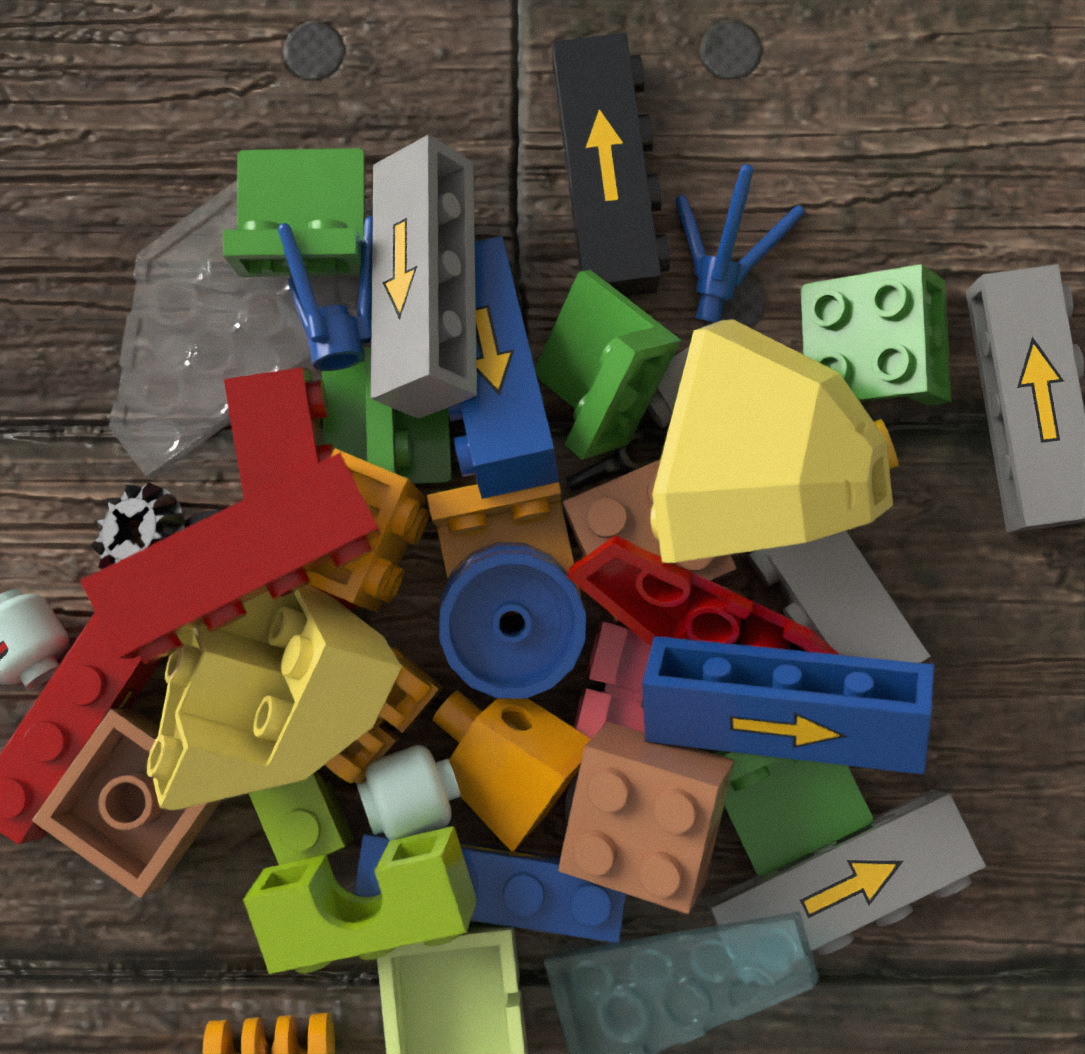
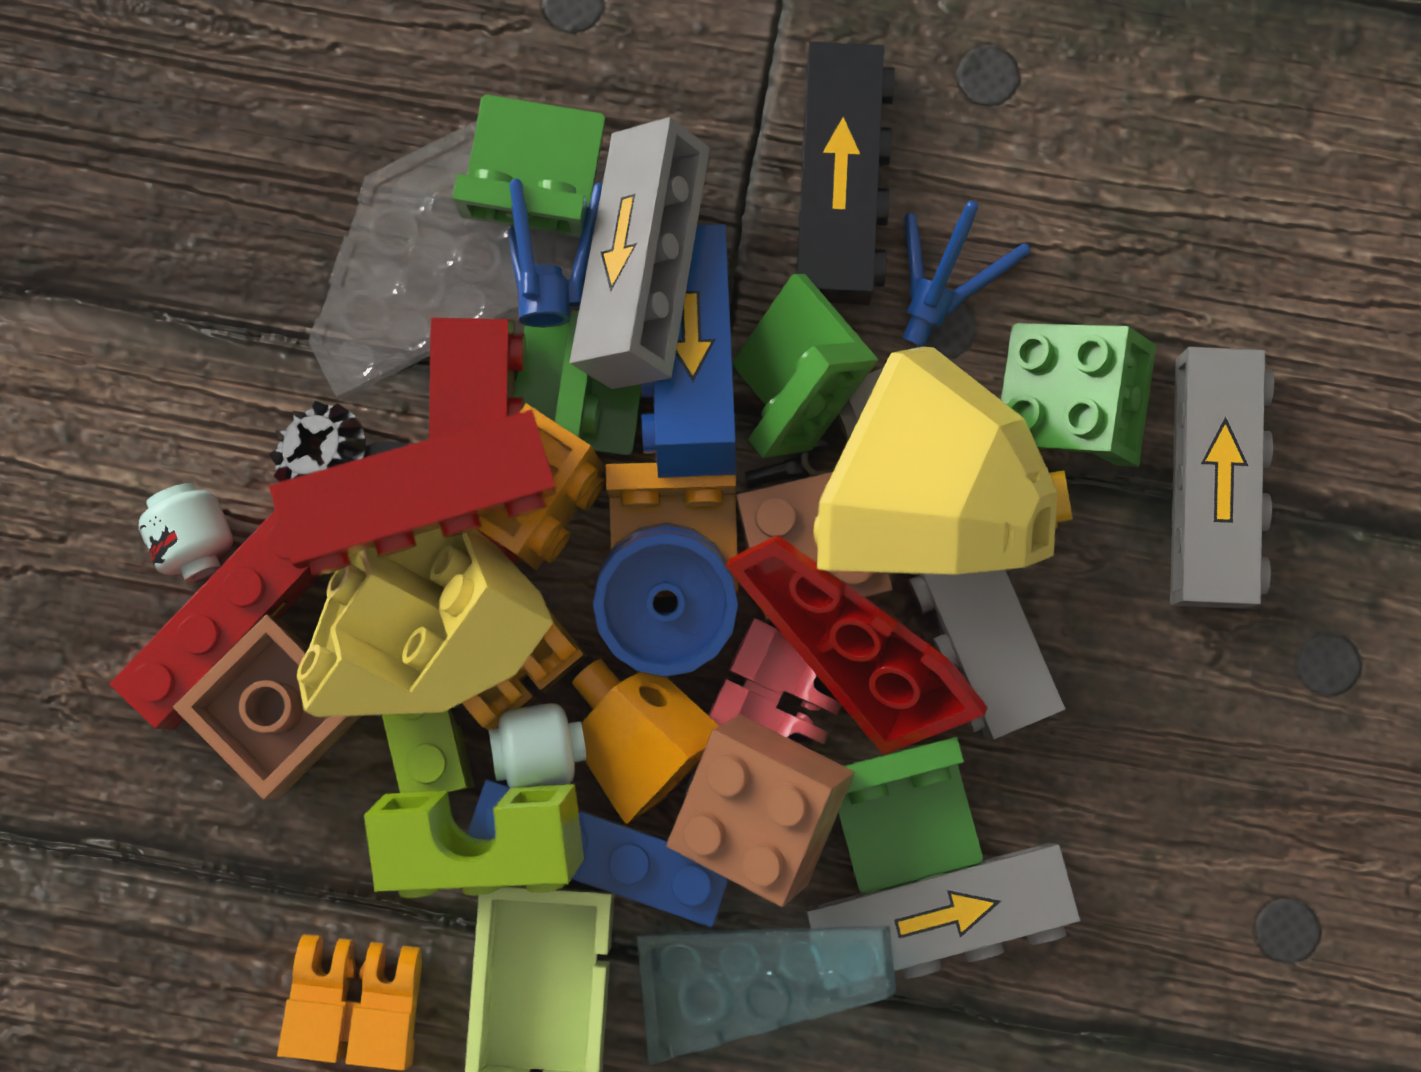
camera: 10 degrees right, 0 degrees up
blue brick [642,636,934,774] -> none

